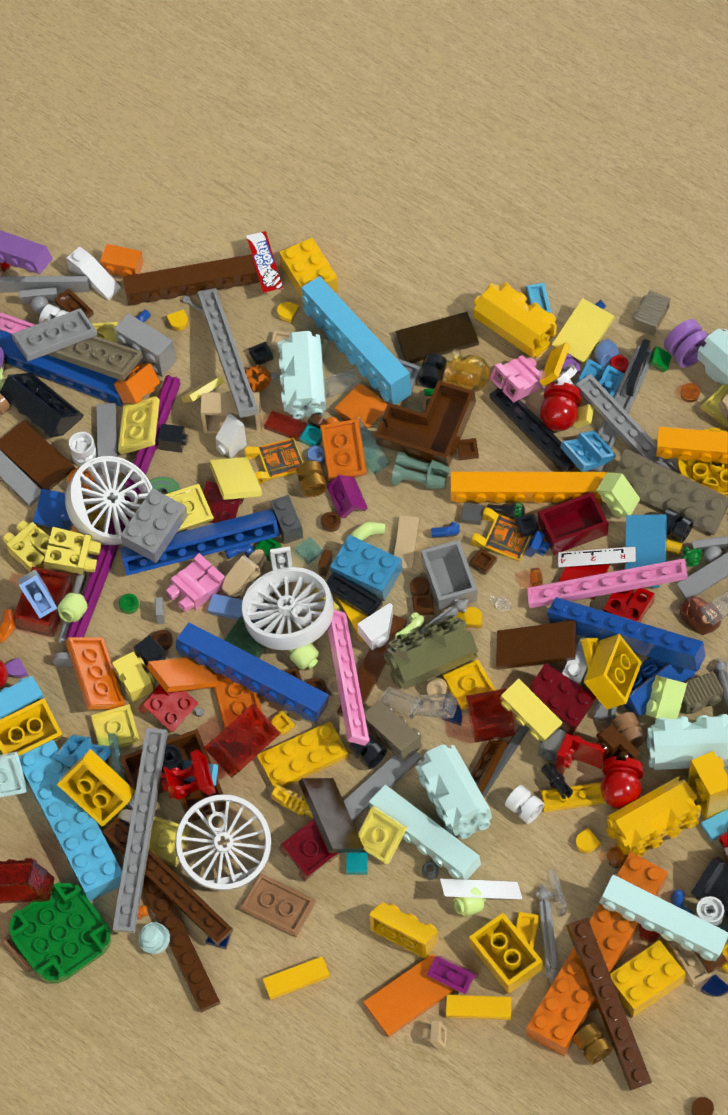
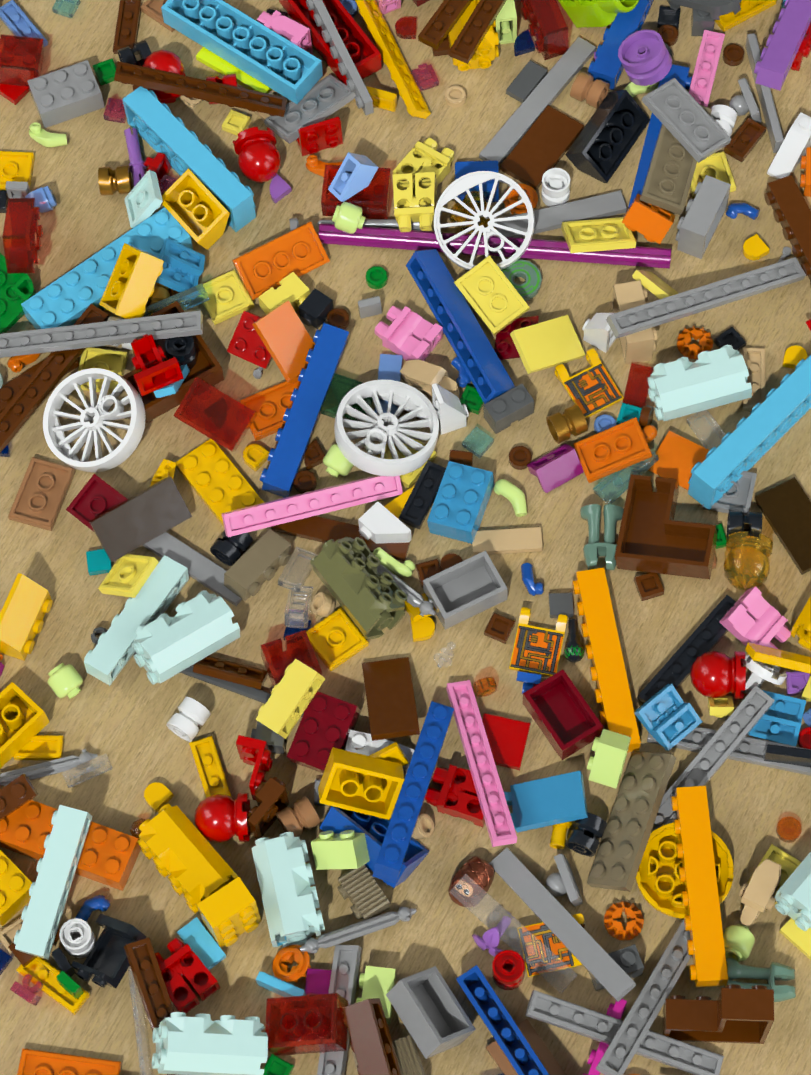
camera: 80 degrees right, 5 degrees up
light grey piece [121,488,188,563] -> none
black brick [158,424,188,453] -> none
white sticker [440,879,522,899] -> none
black tile [515,513,540,538] -> none
black pin [541,763,573,799] -> none
white sticker [558,547,636,567] -> none
green plant [681,546,702,567] -> none

